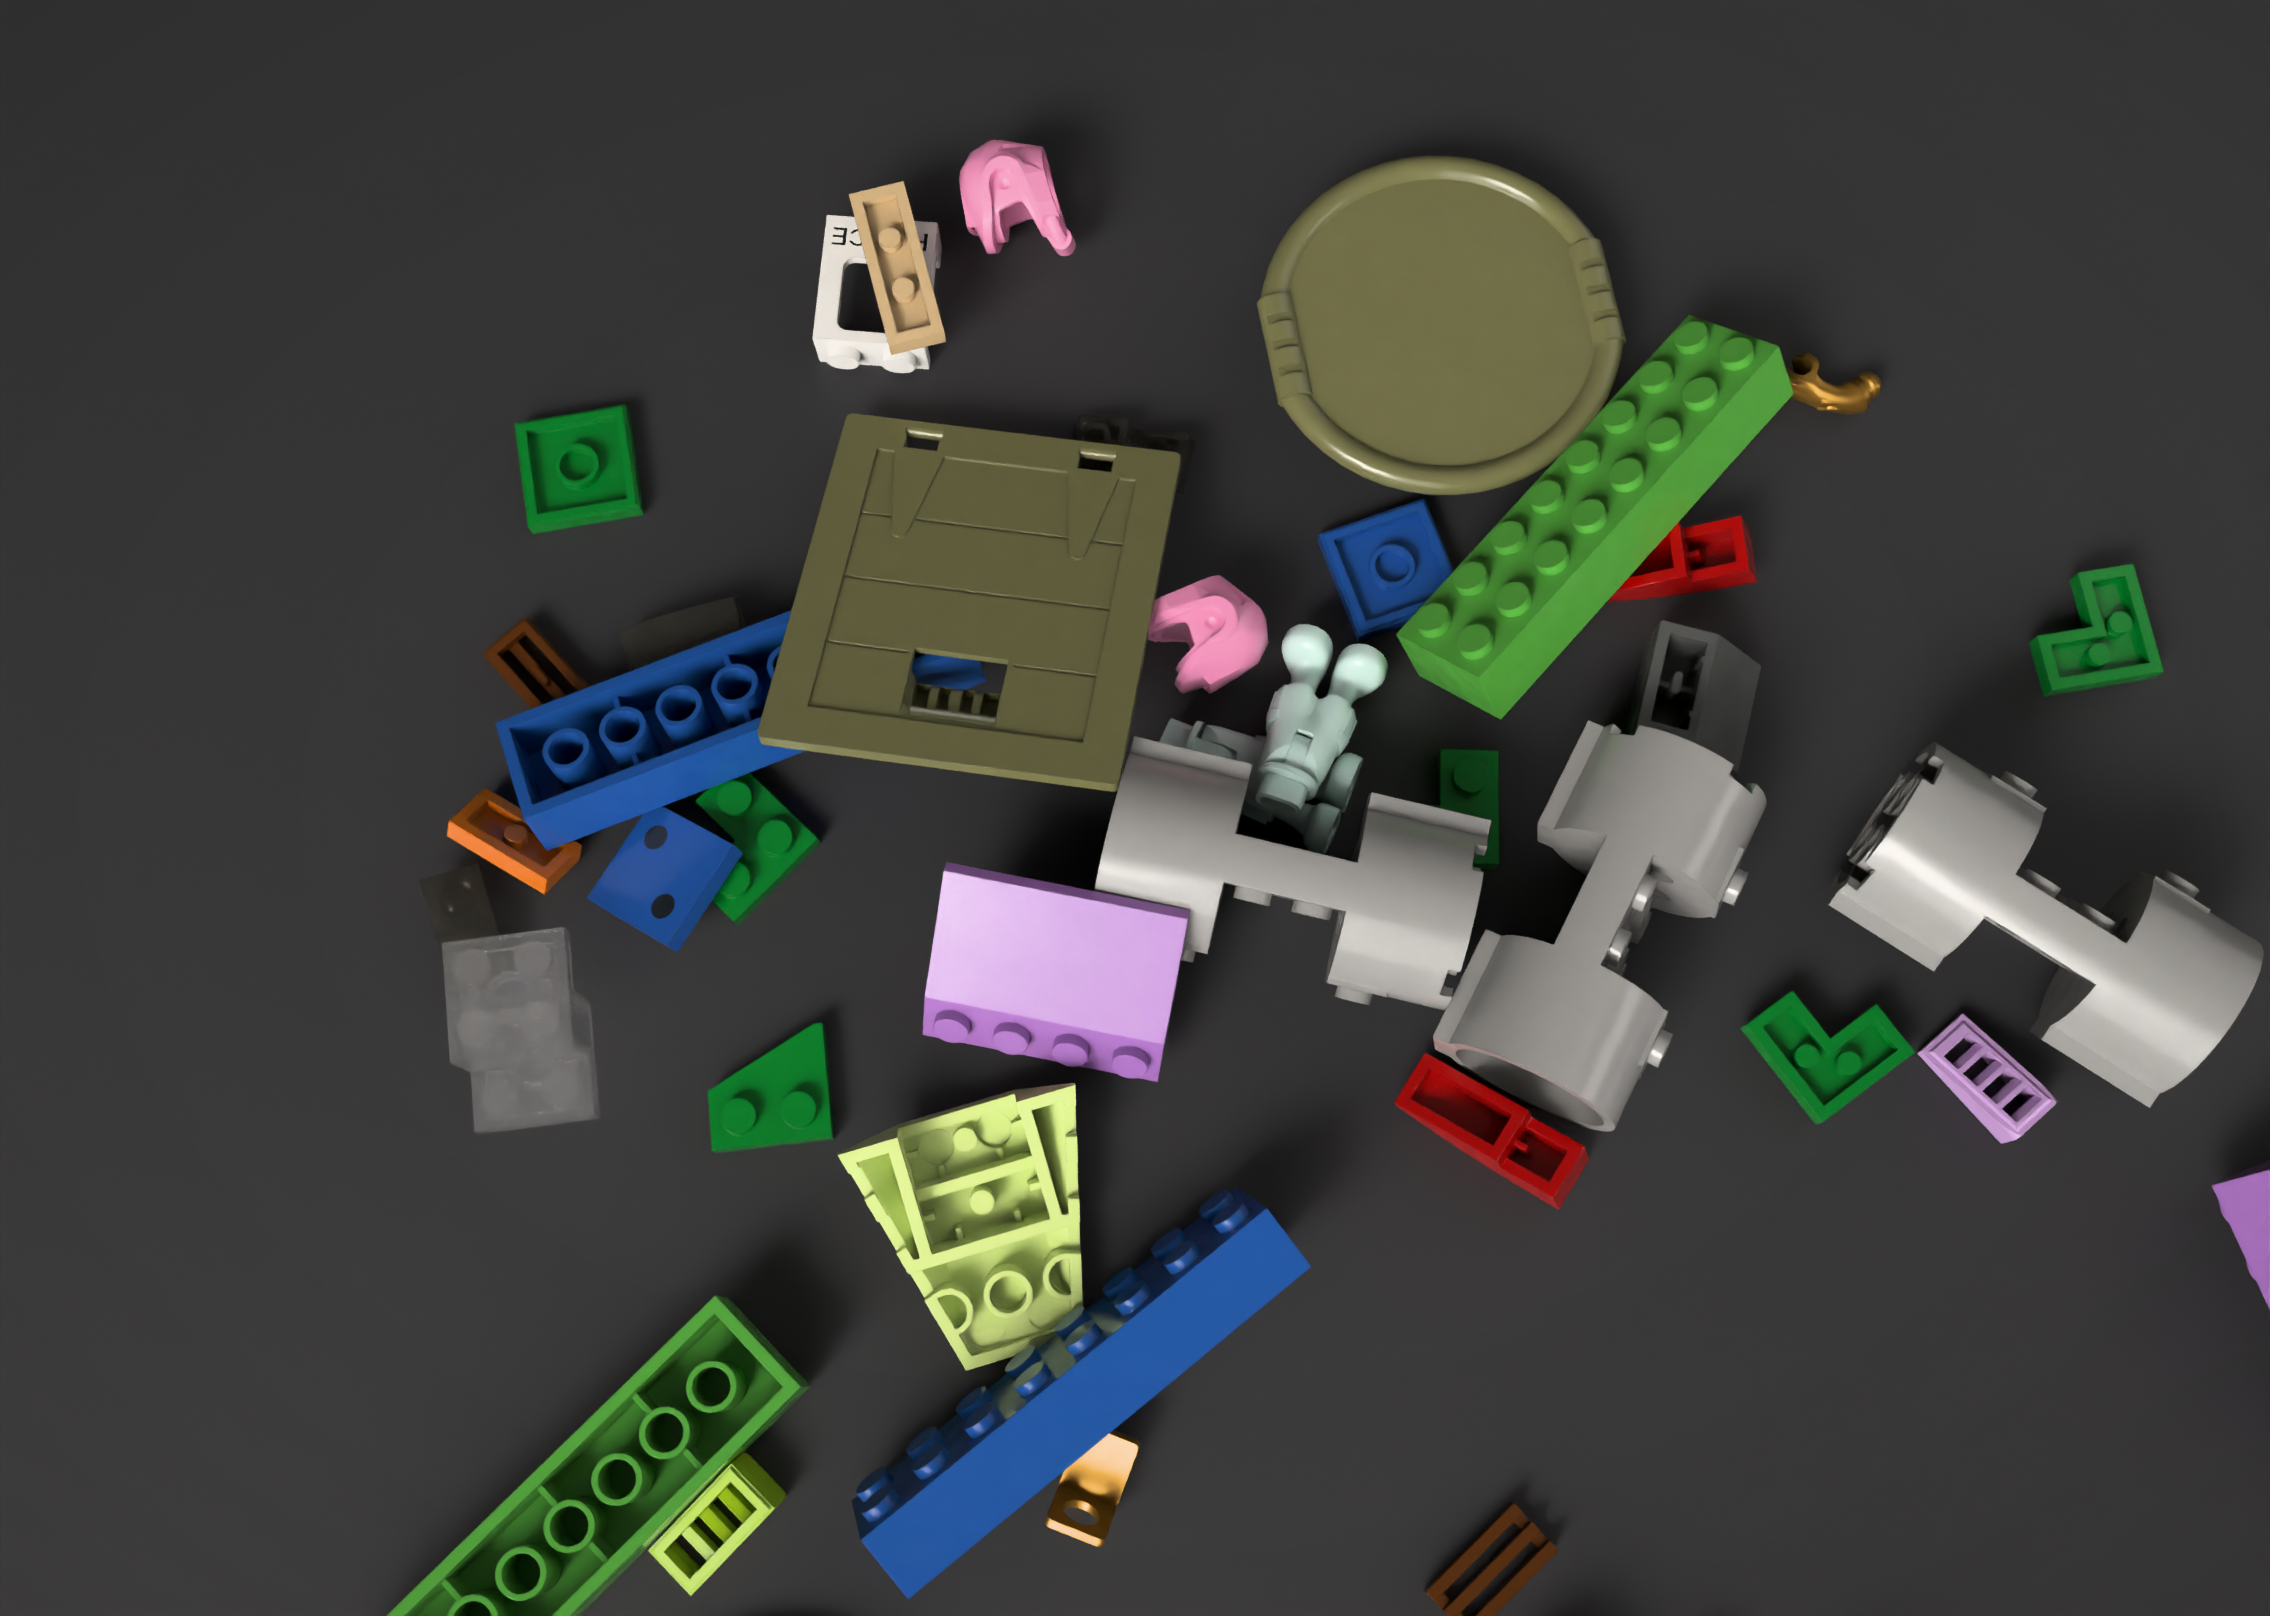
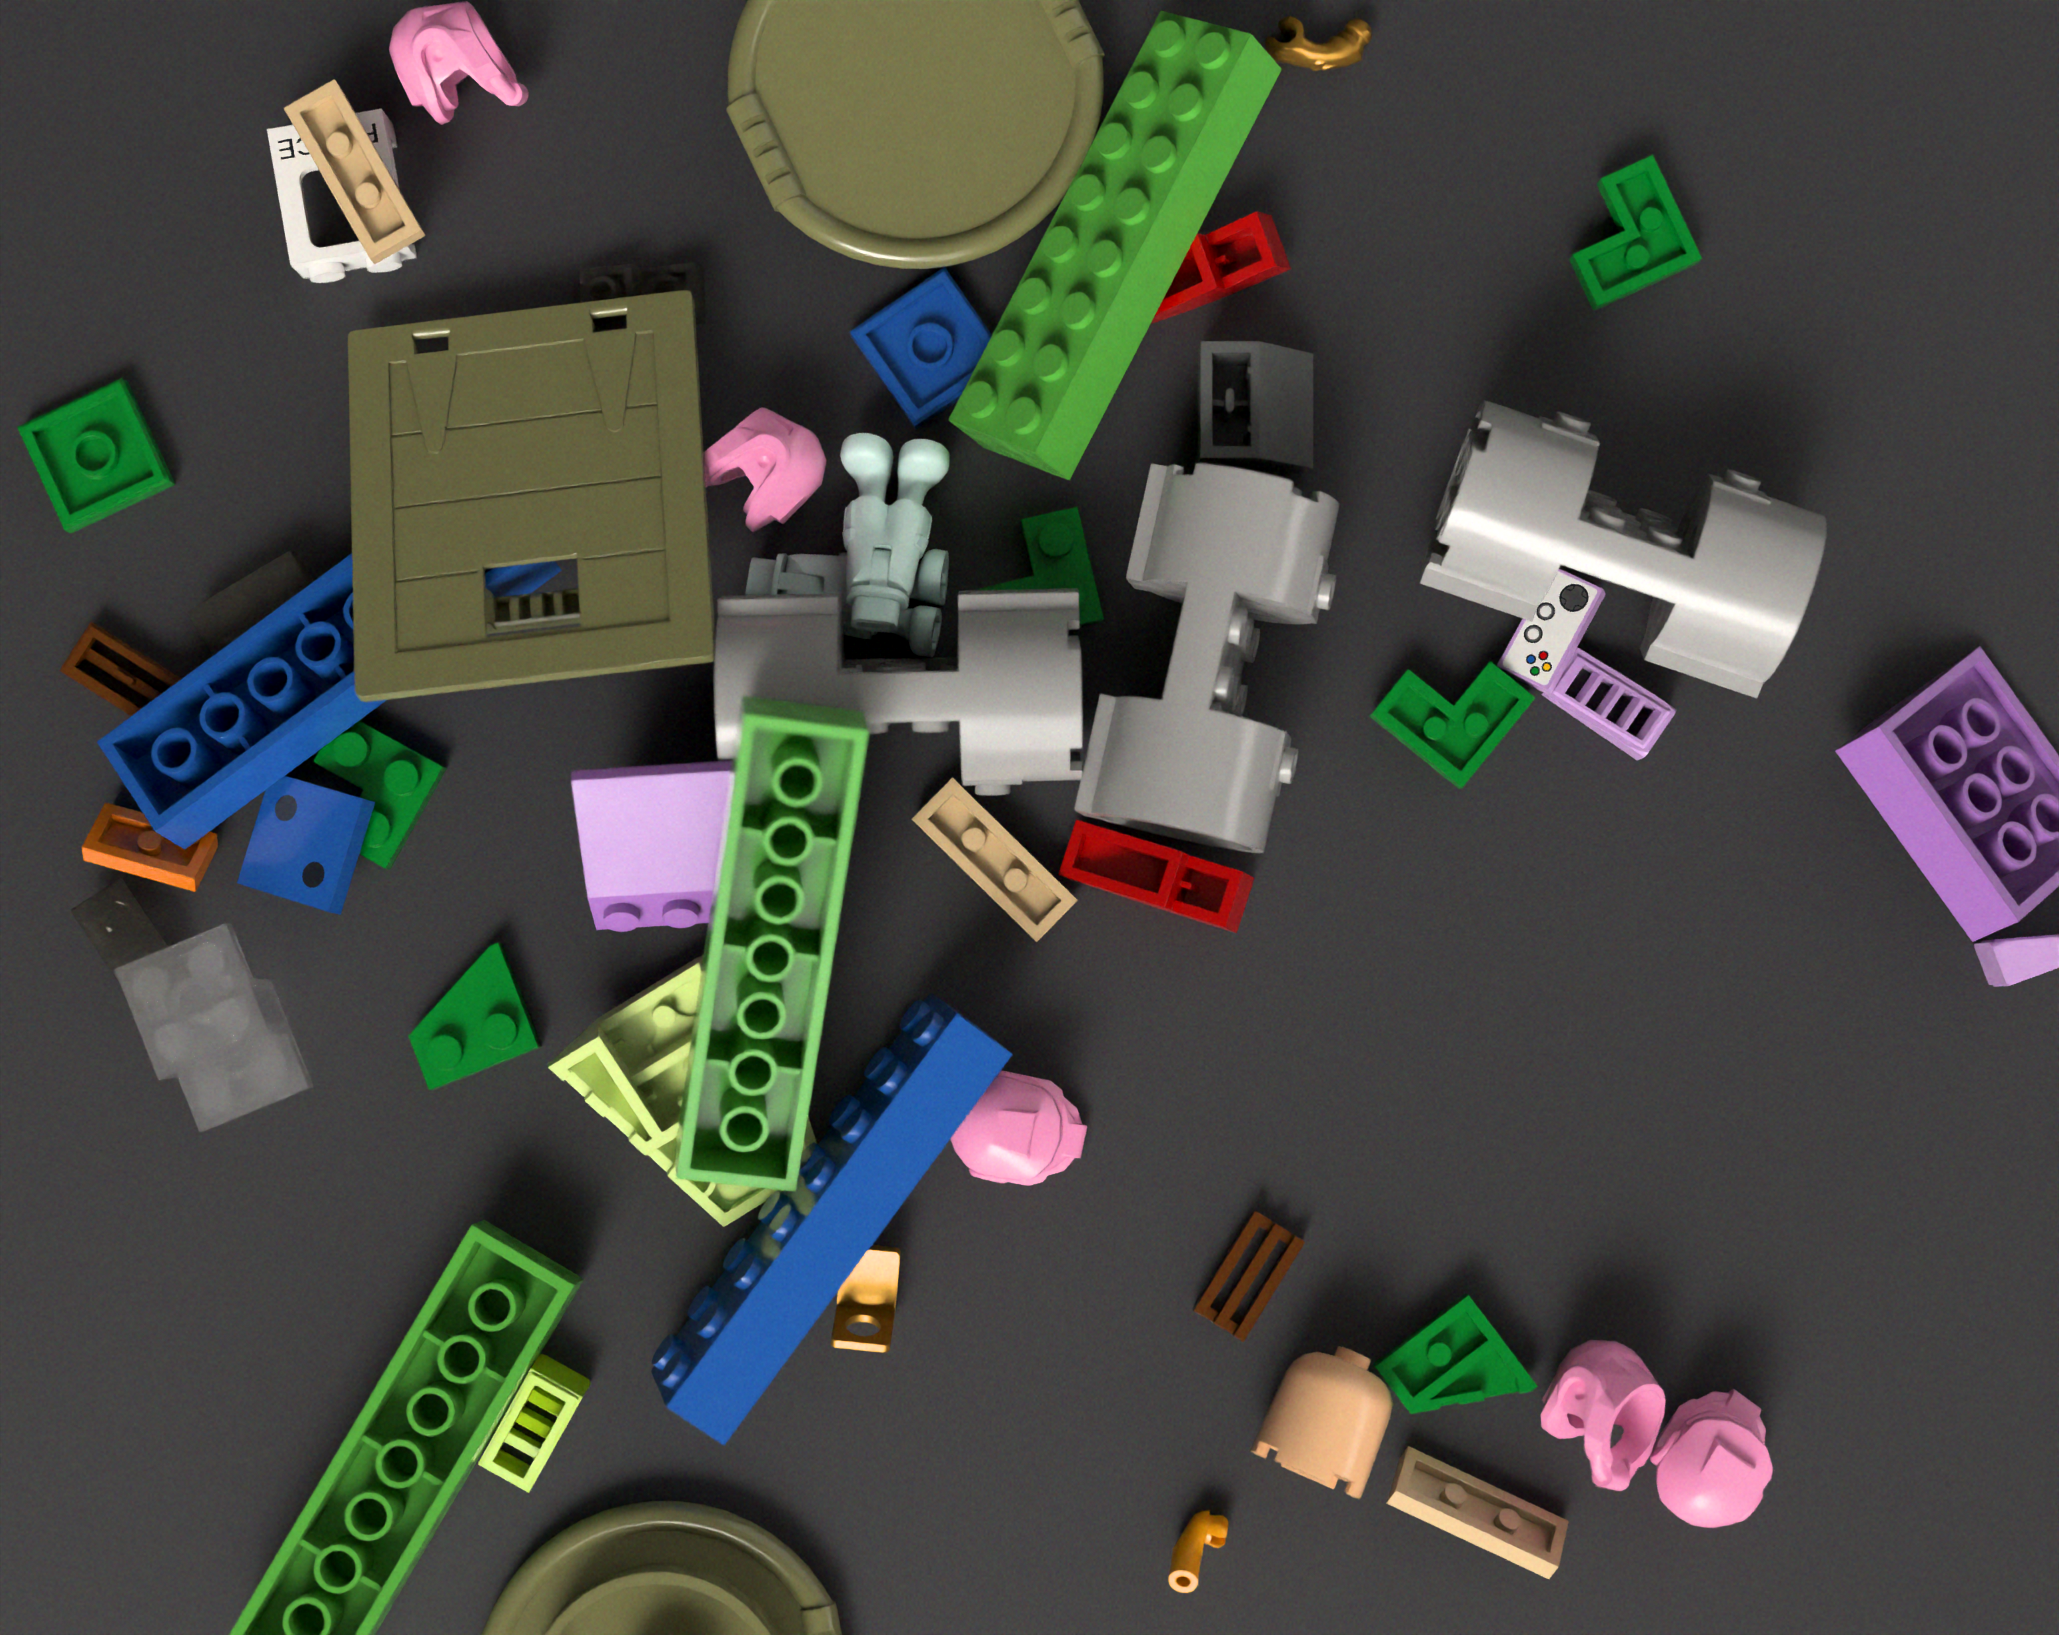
camera: 15 degrees left, 10 degrees up
none -> bright green brick [675,696,869,1191]
none -> tan plate [912,777,1078,942]
none -> bright pink helmet [951,1070,1087,1186]
none -> tile [1497,569,1606,696]

